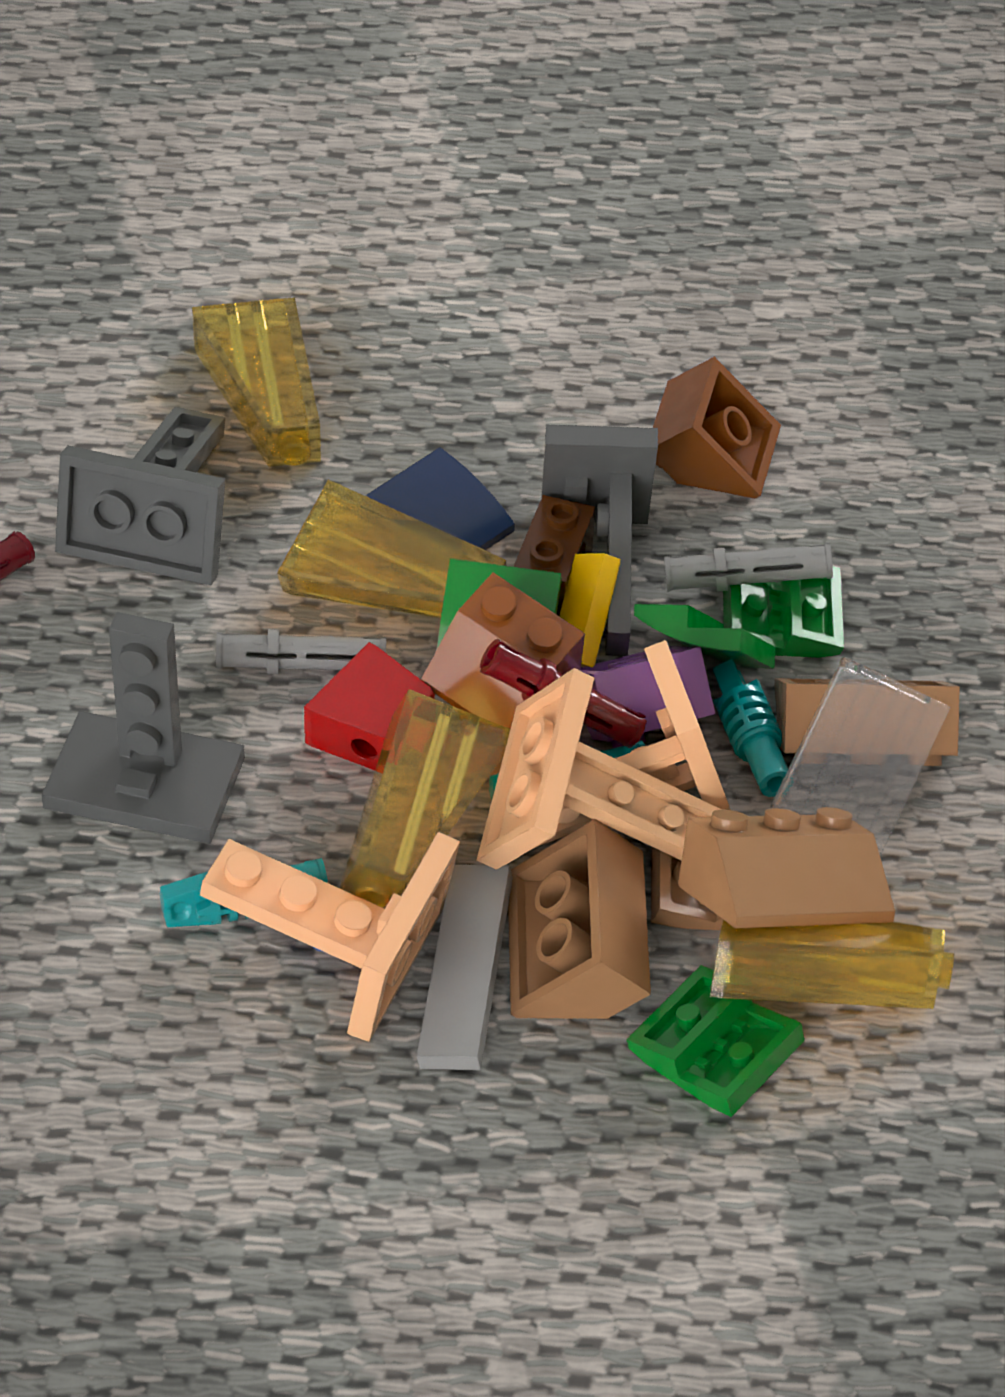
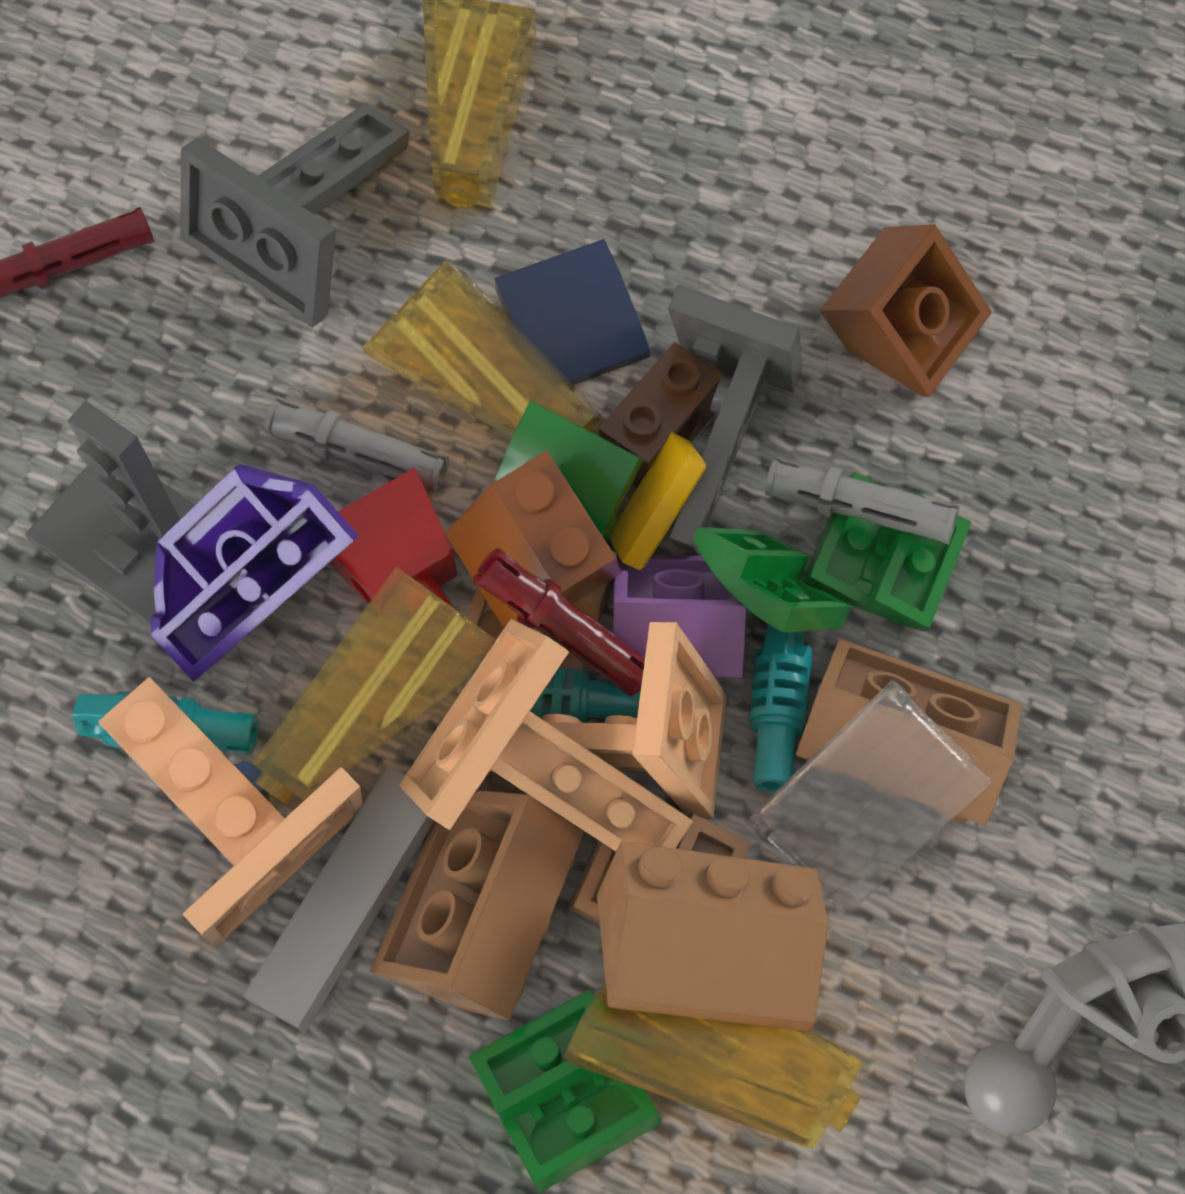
camera: 25 degrees right, 20 degrees up
none -> dark purple wedge [150,464,359,682]

